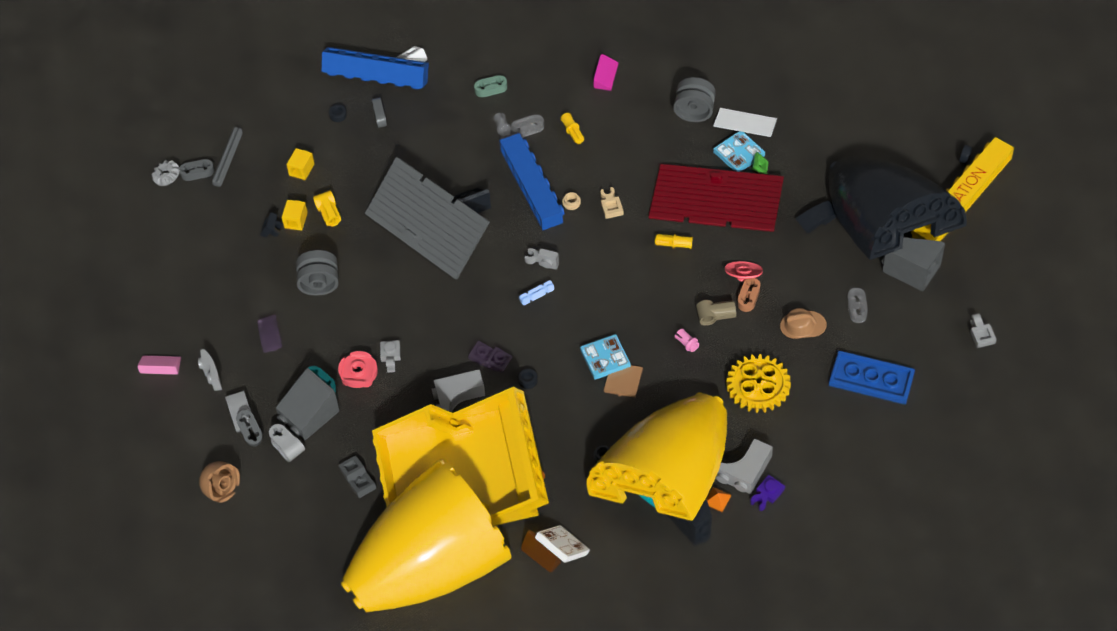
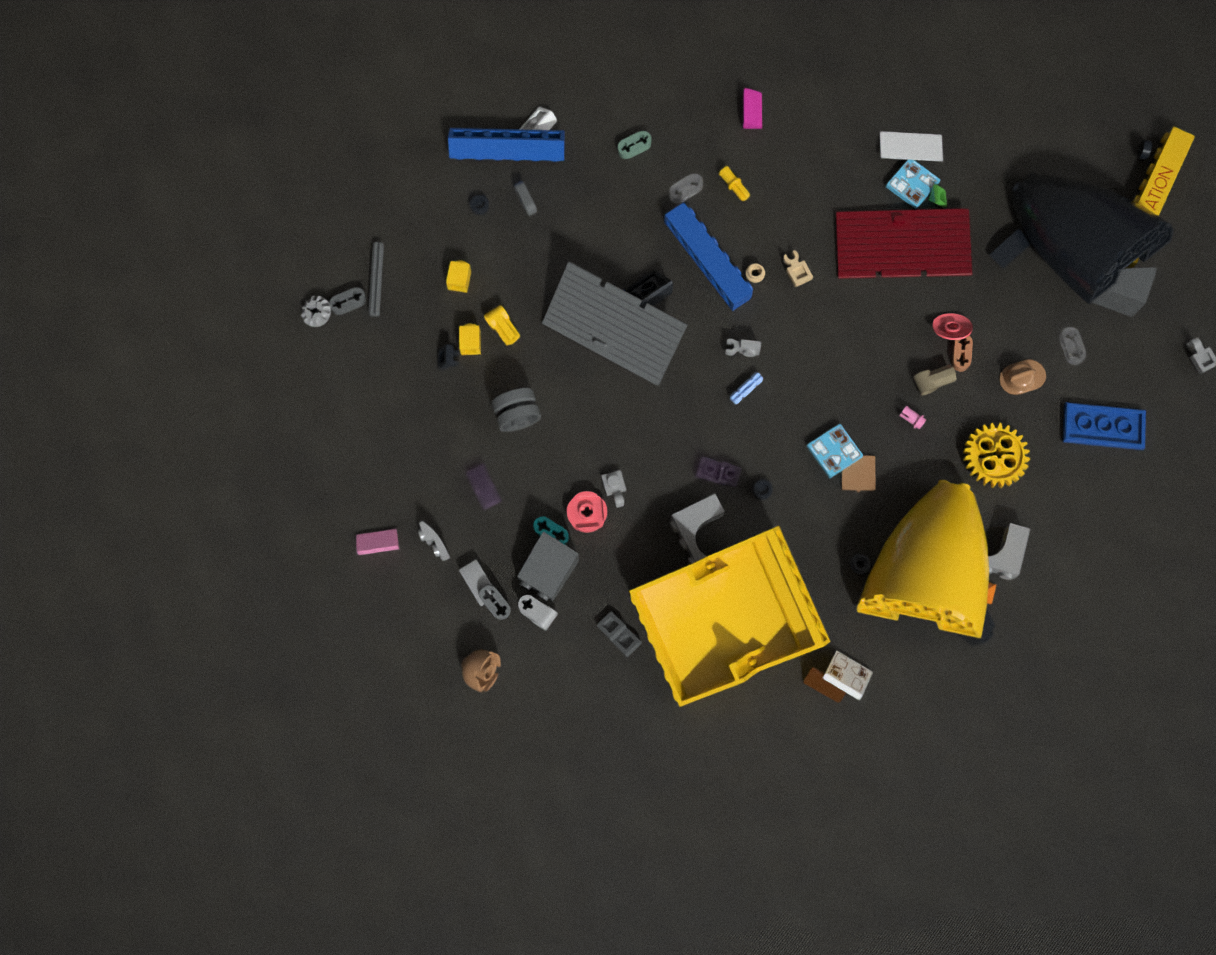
camera: 15 degrees left, 20 degrees up
yellow panel [341,459,511,612] -> none
clear axle [494,113,512,139] -> none
yellow axle [655,234,693,249] -> none
dark grey wheel [674,77,716,122] -> none
dark purple plate [751,475,785,511] -> none

